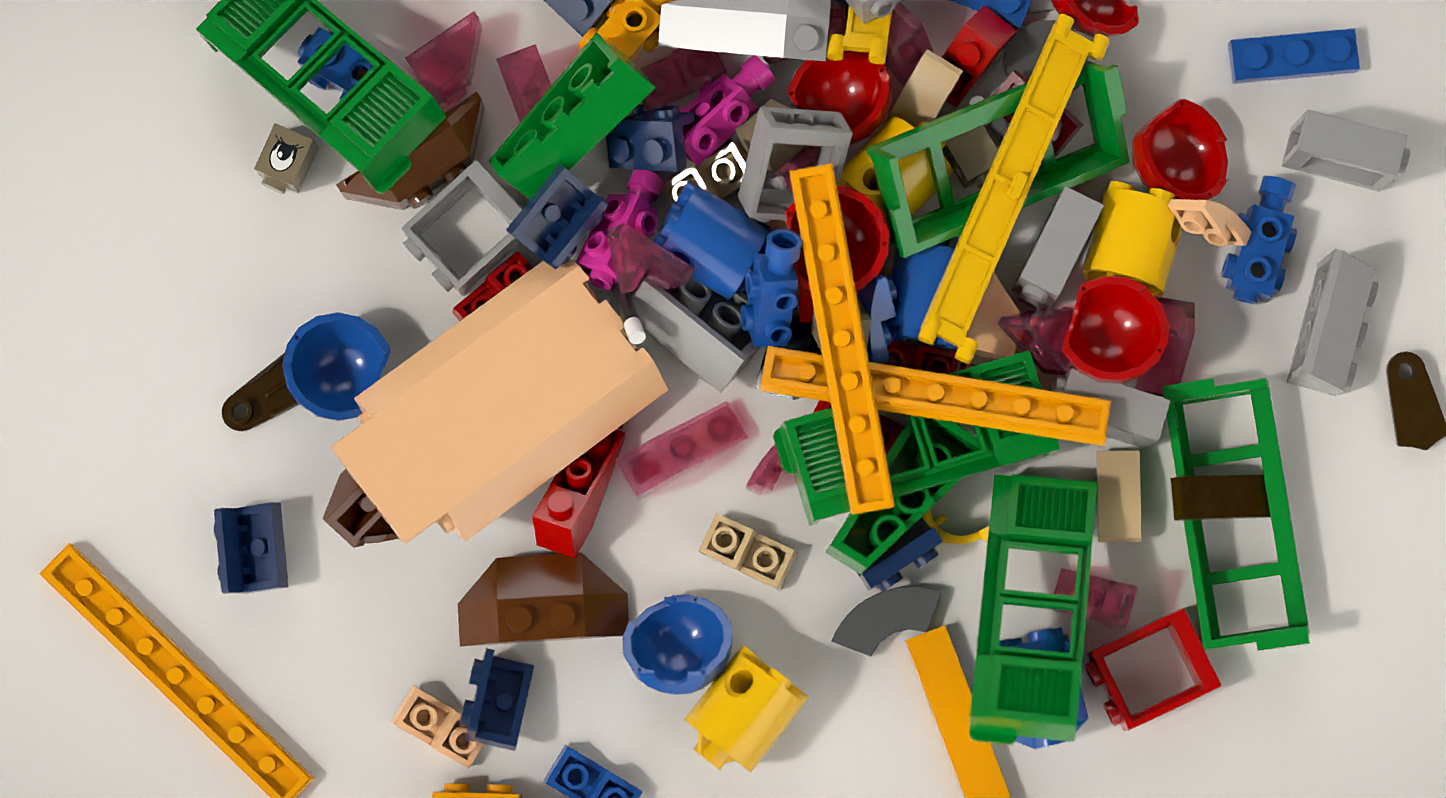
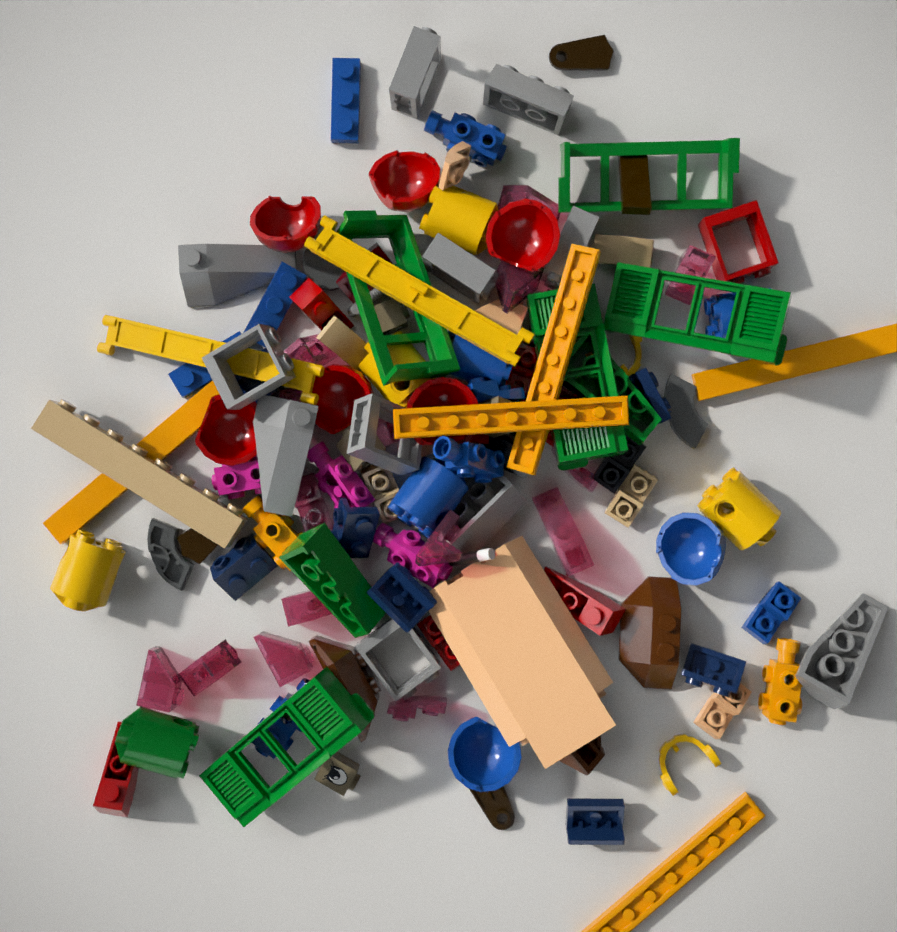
camera: 85 degrees left, 5 degrees up
none -> clear pink slope [387,695,447,722]
none -> black slope [592,434,647,494]
none -> yellow piece [659,734,722,796]

